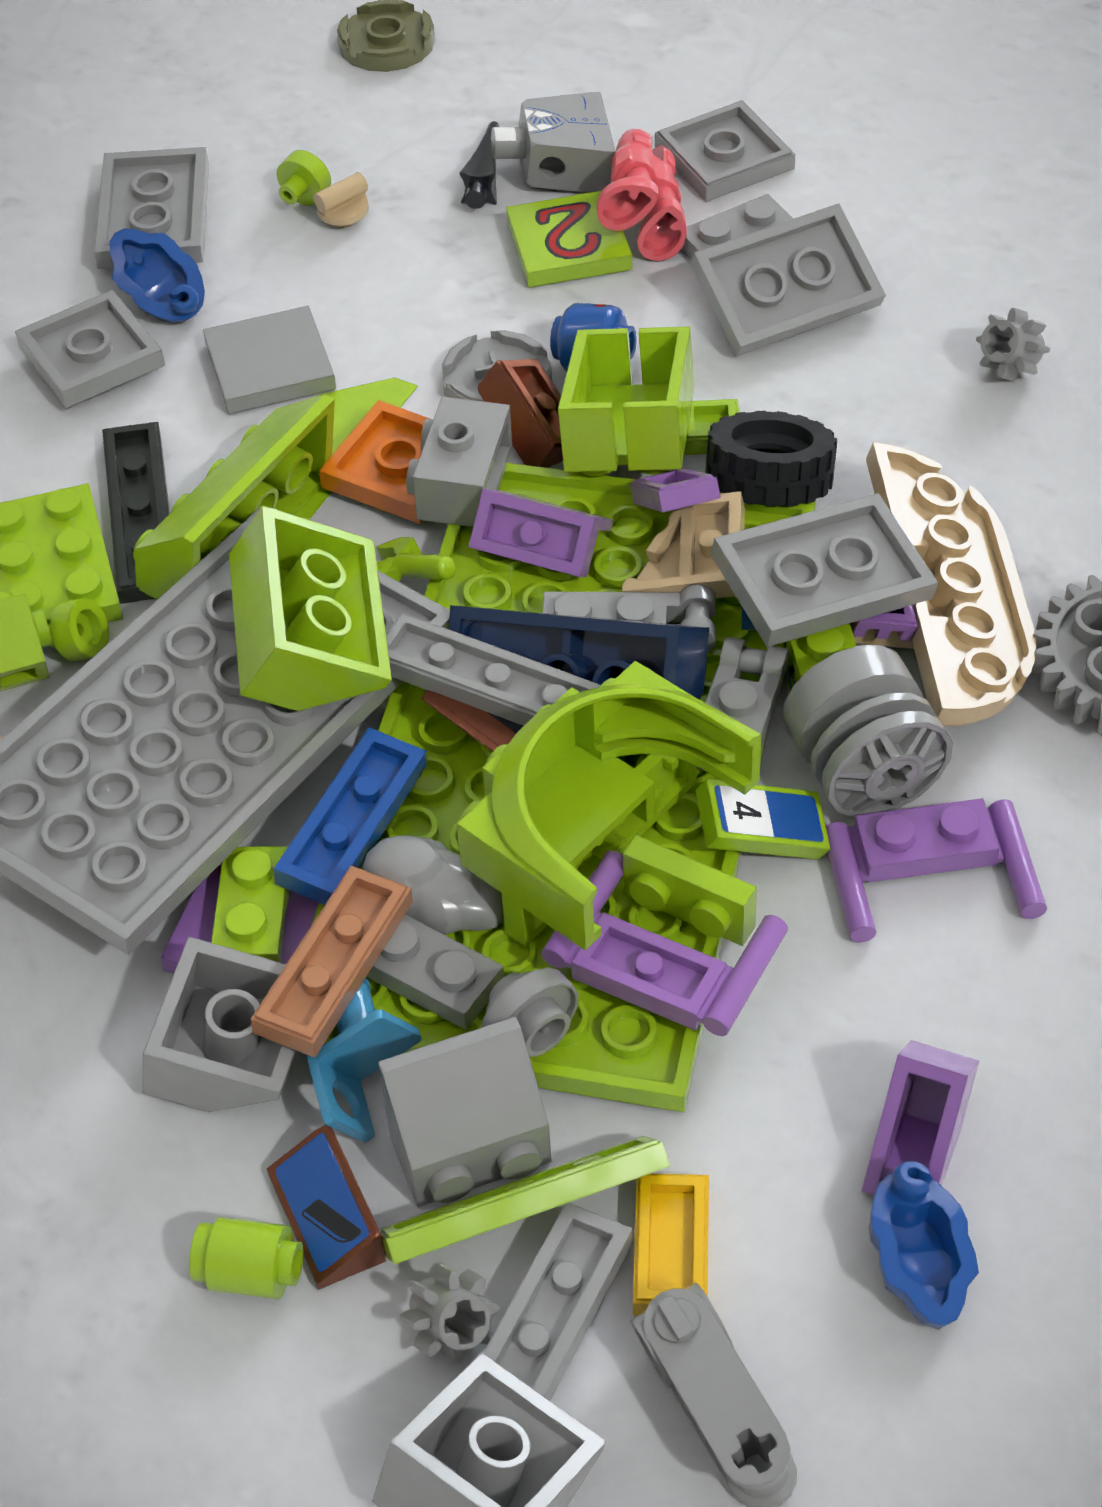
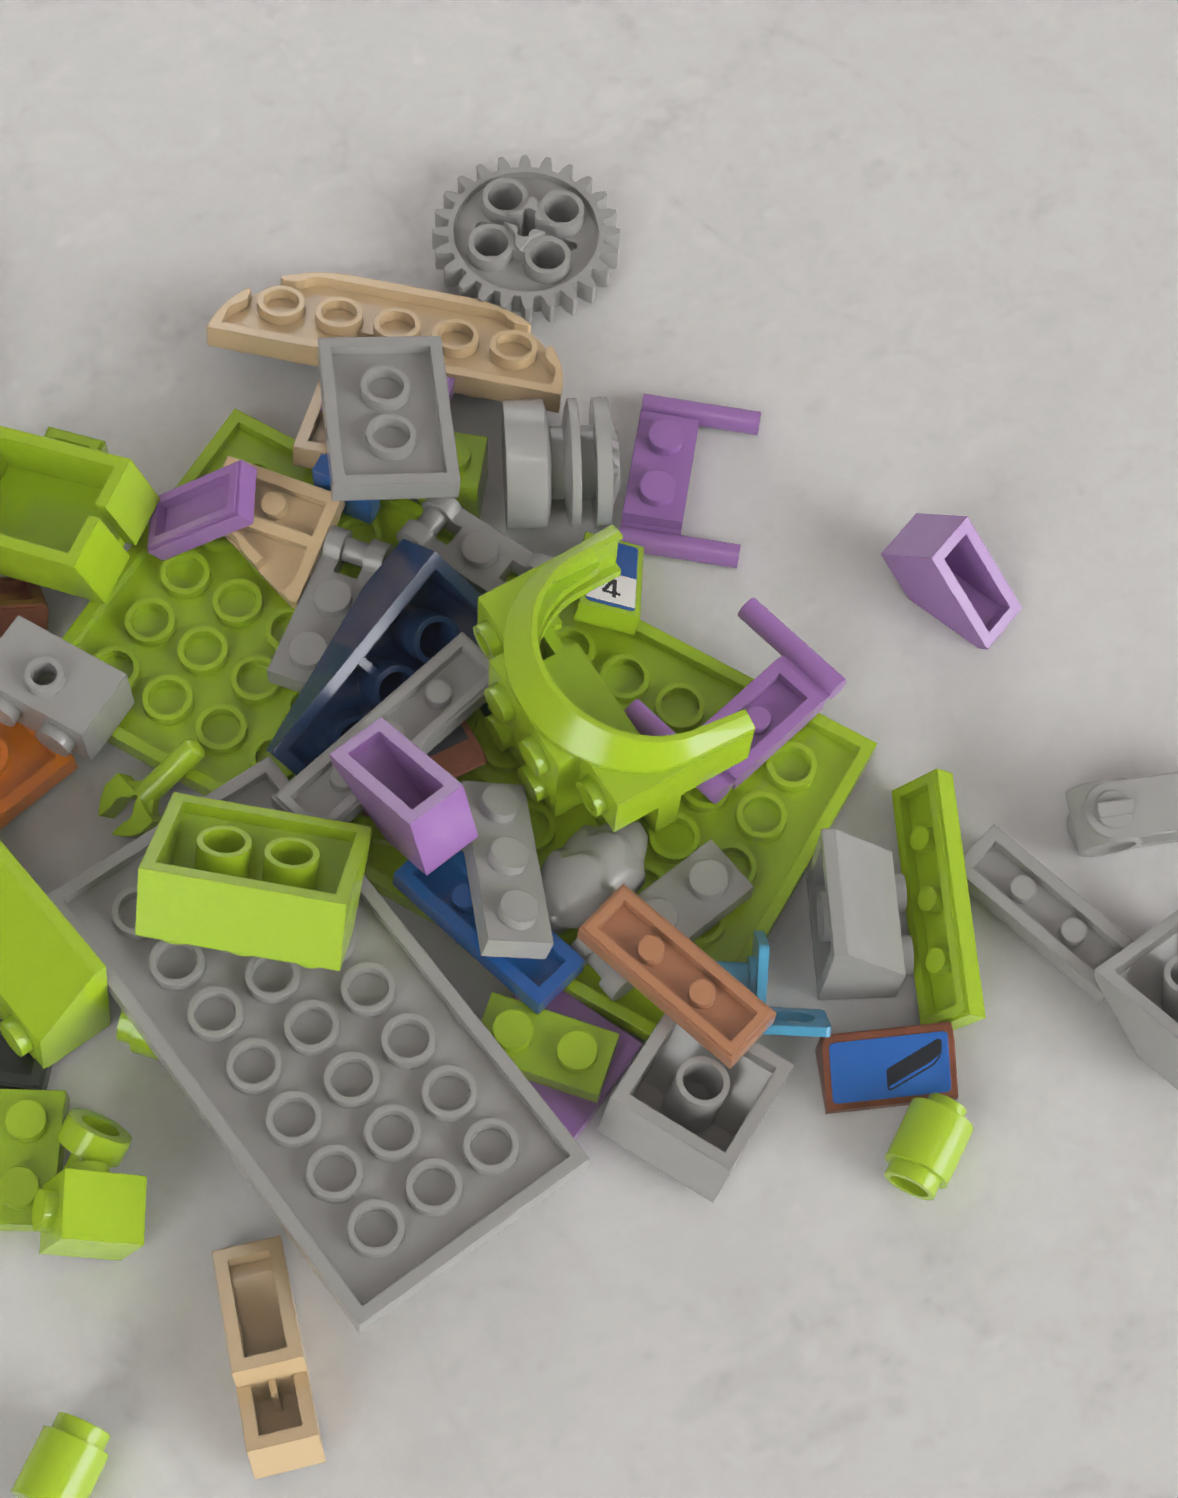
camera: 80 degrees left, 15 degrees up
light grey gear [400,1262,500,1363] -> none
medium lavender panel [469,489,613,577] -> none
light grey plate [481,967,579,1057] -> none
lime plate [623,835,757,946] -> none
yellow tile [633,1174,709,1316] -> none
black tyre [705,410,837,507] -> none
blue arm [869,1161,979,1330] -> none
light grey gear [976,308,1050,381] -> none
none -> medium lavender slope [329,717,478,876]
none -> light grey plate [461,780,554,959]

